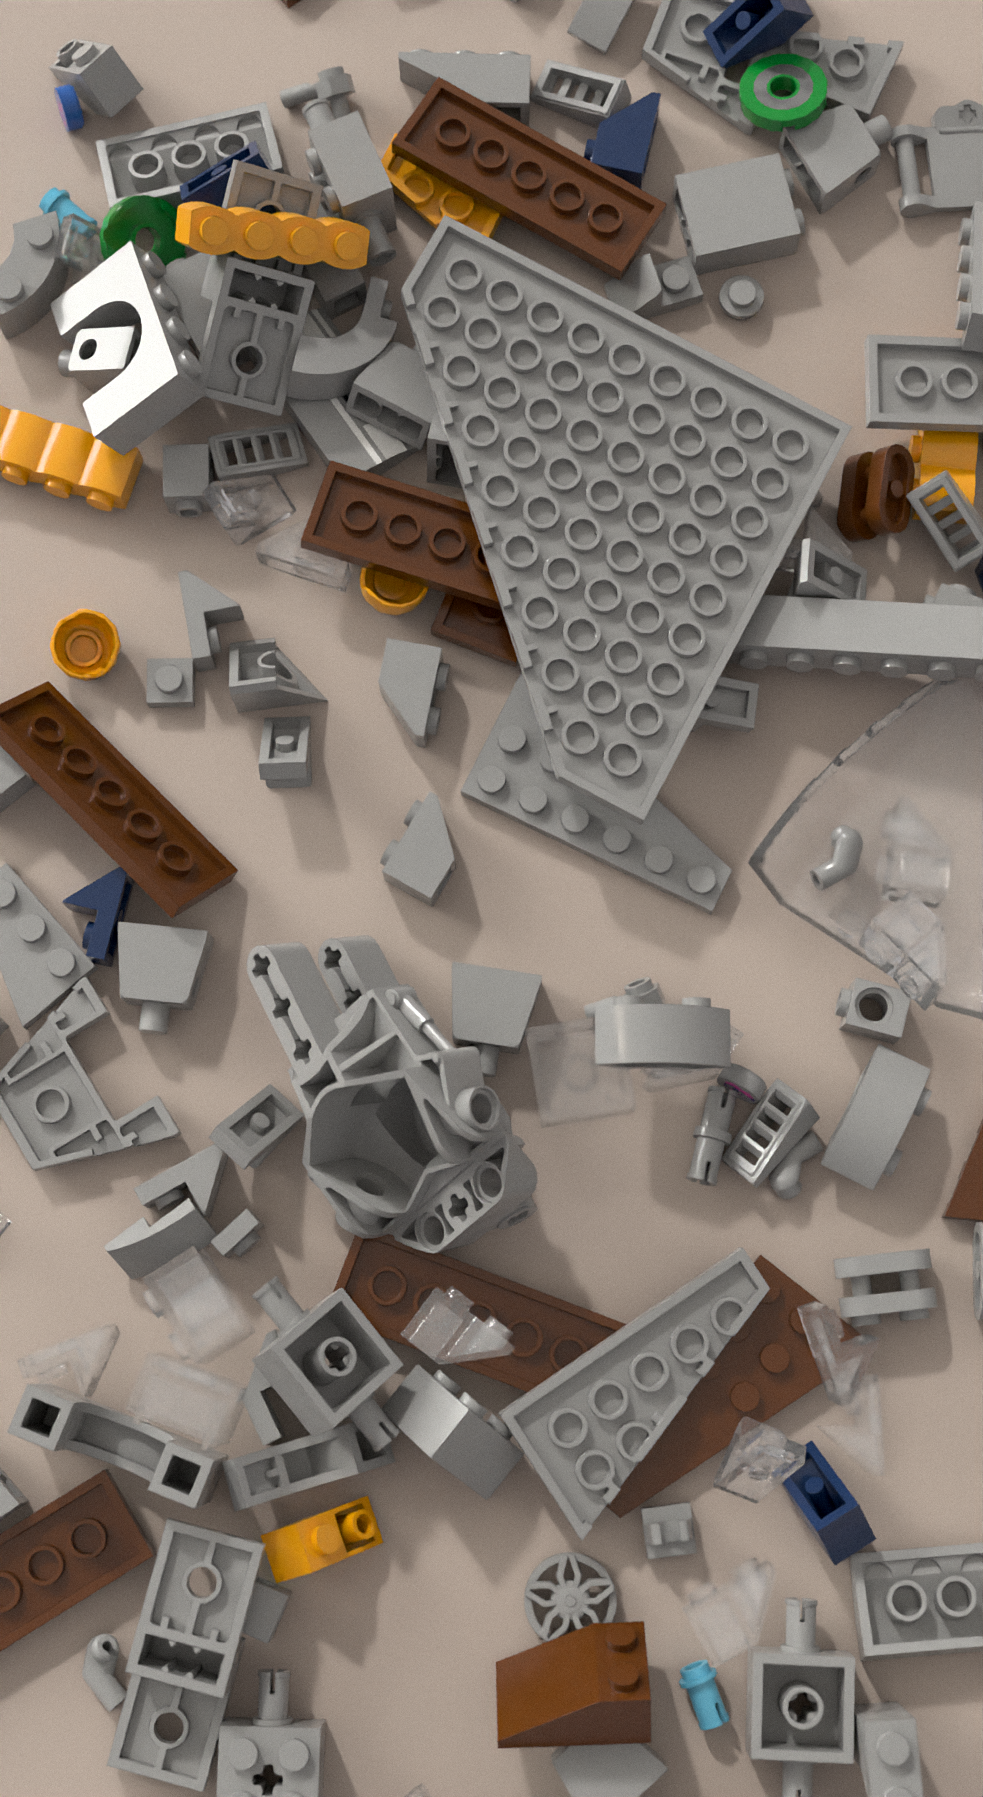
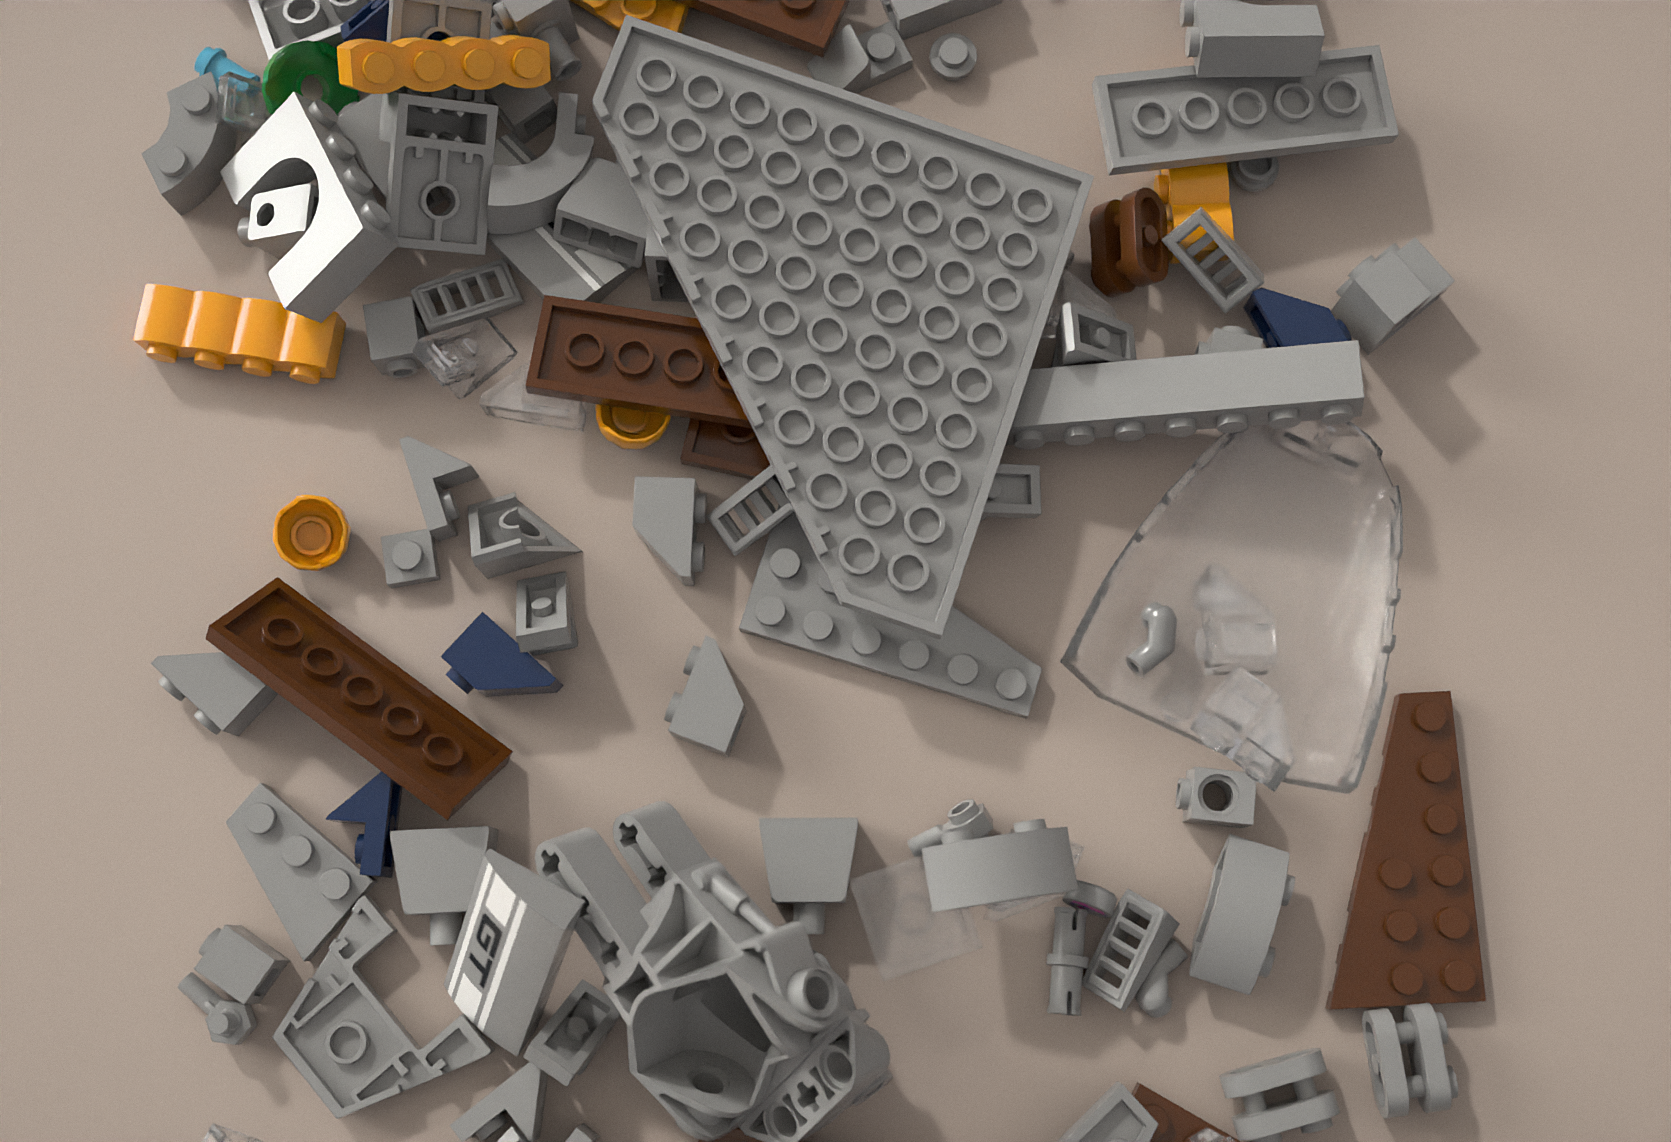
camera: 10 degrees left, 0 degrees up
none -> dark blue slope [440,611,564,697]
none -> light grey slope [443,848,585,1057]
none -> light grey slope [706,465,795,556]

